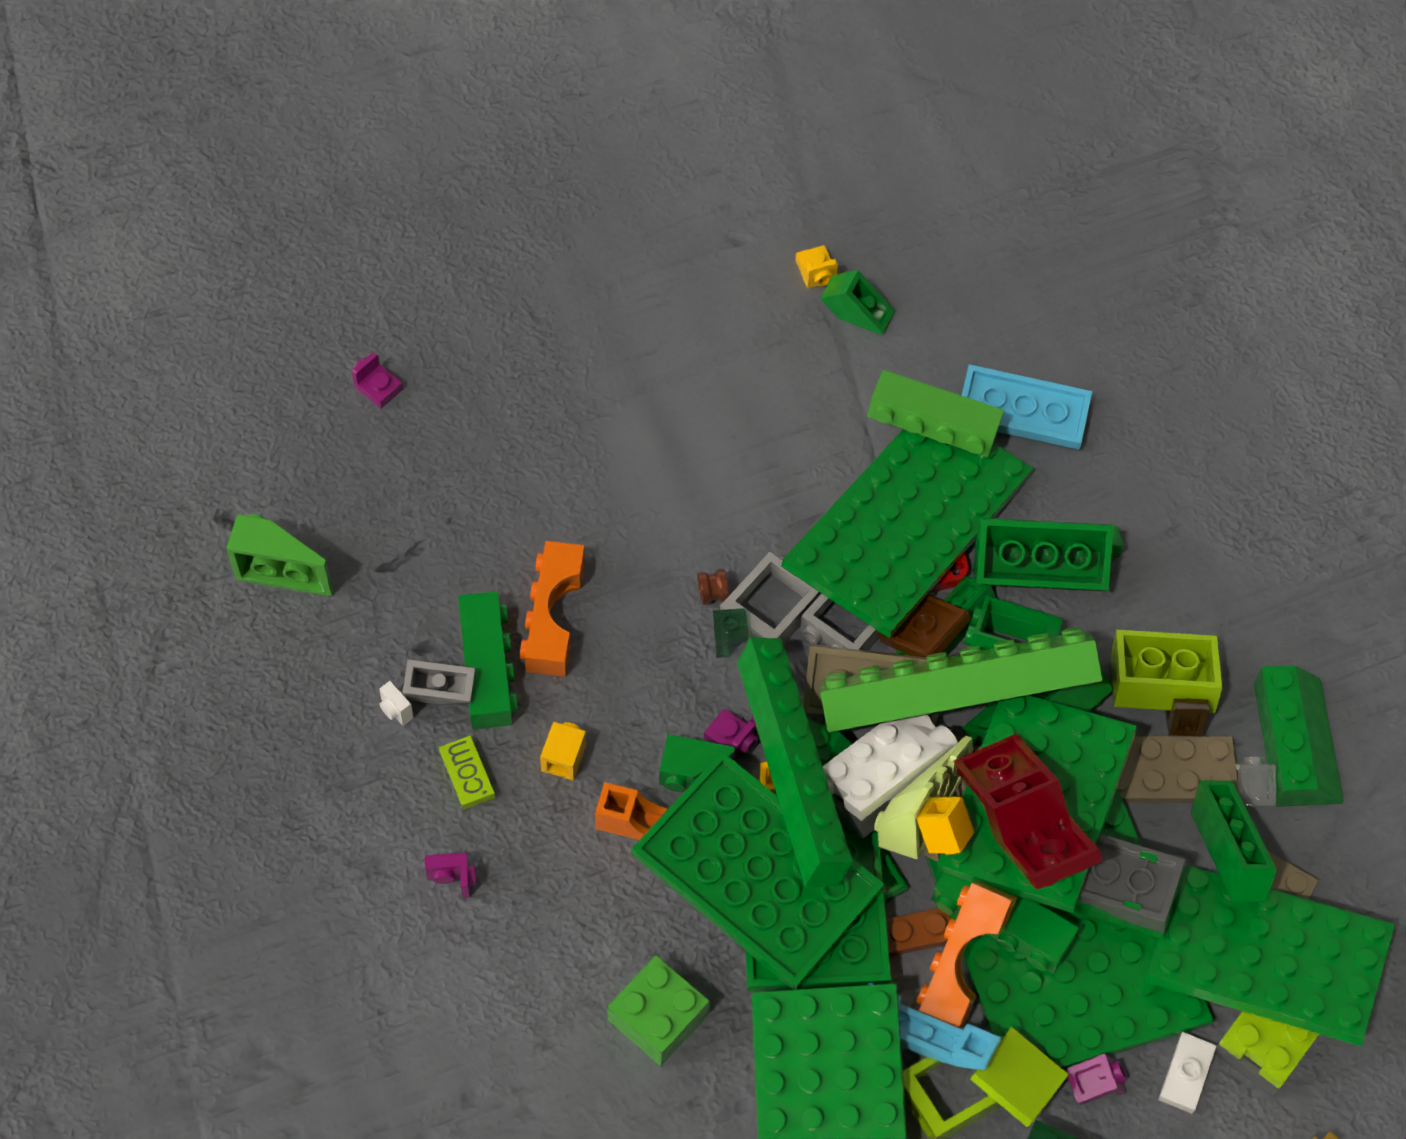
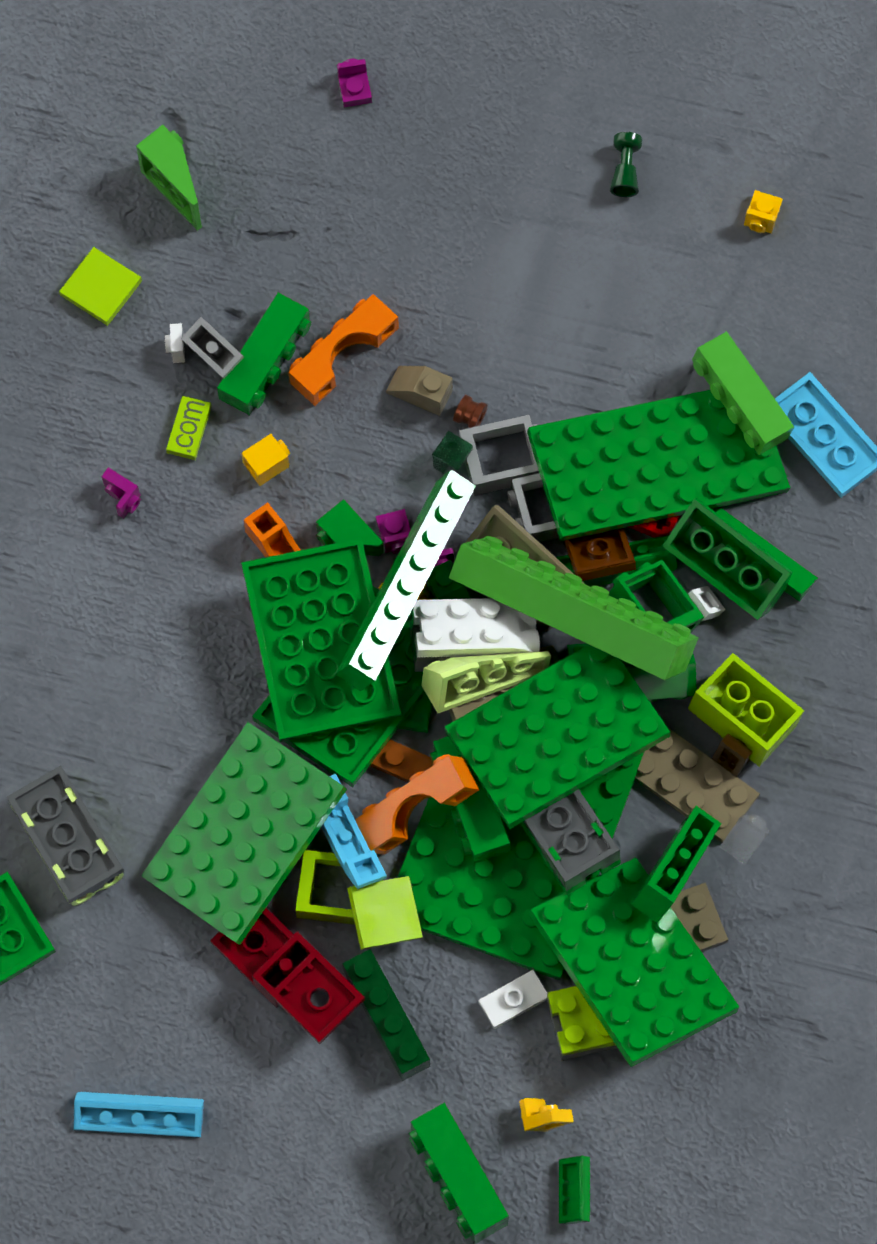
camera: 40 degrees right, 10 degrees up
bright green brick [607,955,710,1066] -> none
green slope [820,270,895,334] -> none
yellow brick [916,797,974,855] -> none
dark red bracket [953,734,1102,891] -> none
magenta bracket [1065,1054,1127,1105] -> none
green slope [1253,665,1344,807] -> none
none -> lime tile [59,247,142,326]
none -> dark tan slope [386,366,453,416]
none -> dark green piece [610,132,642,197]
none -> white plate [688,586,725,621]

